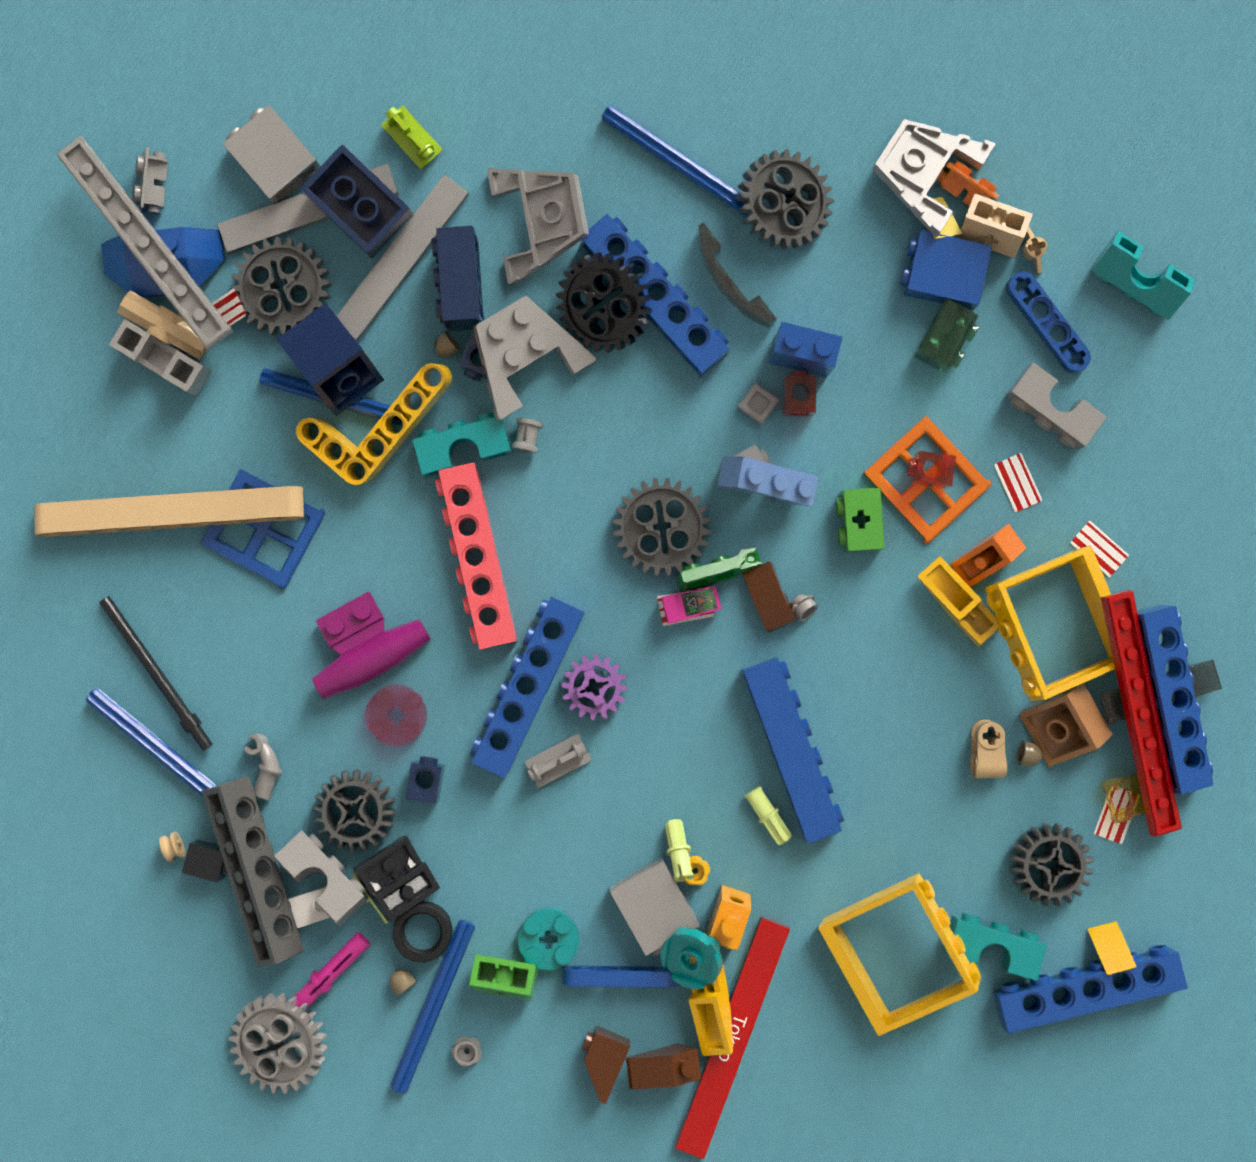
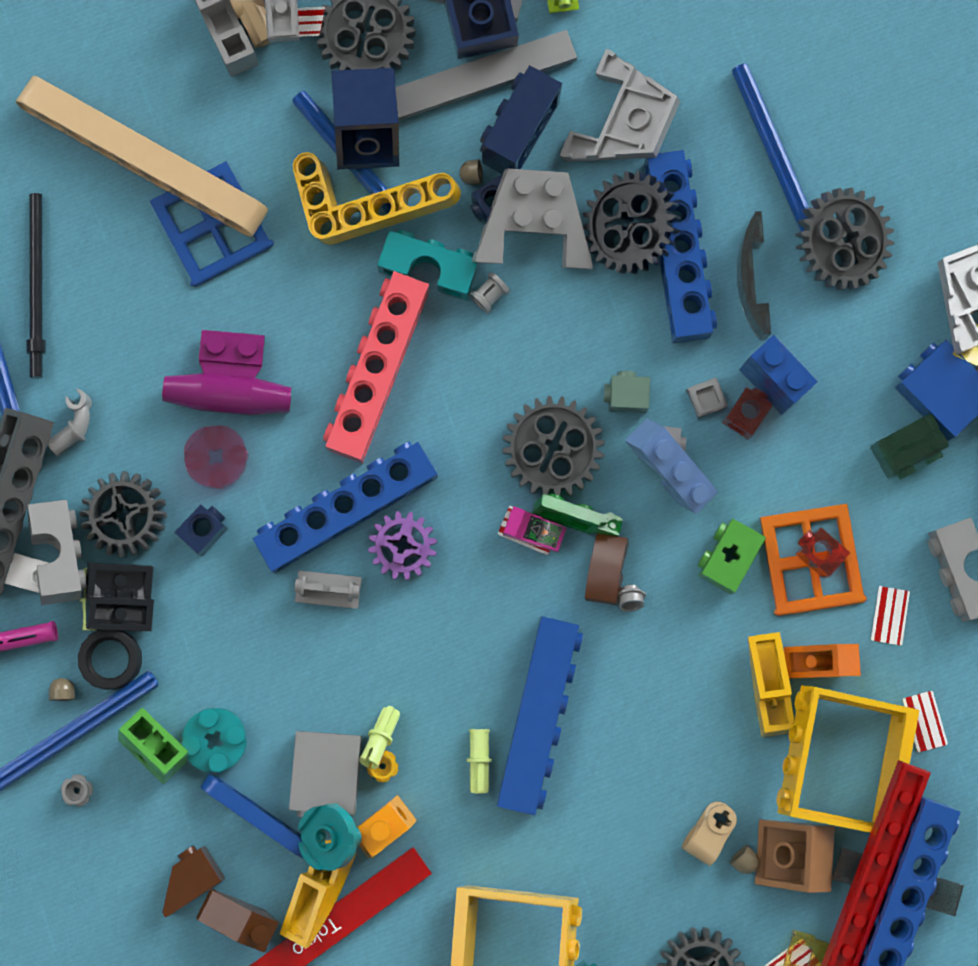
camera: 25 degrees right, 5 degrees down
none -> sand green brick [603,371,650,413]

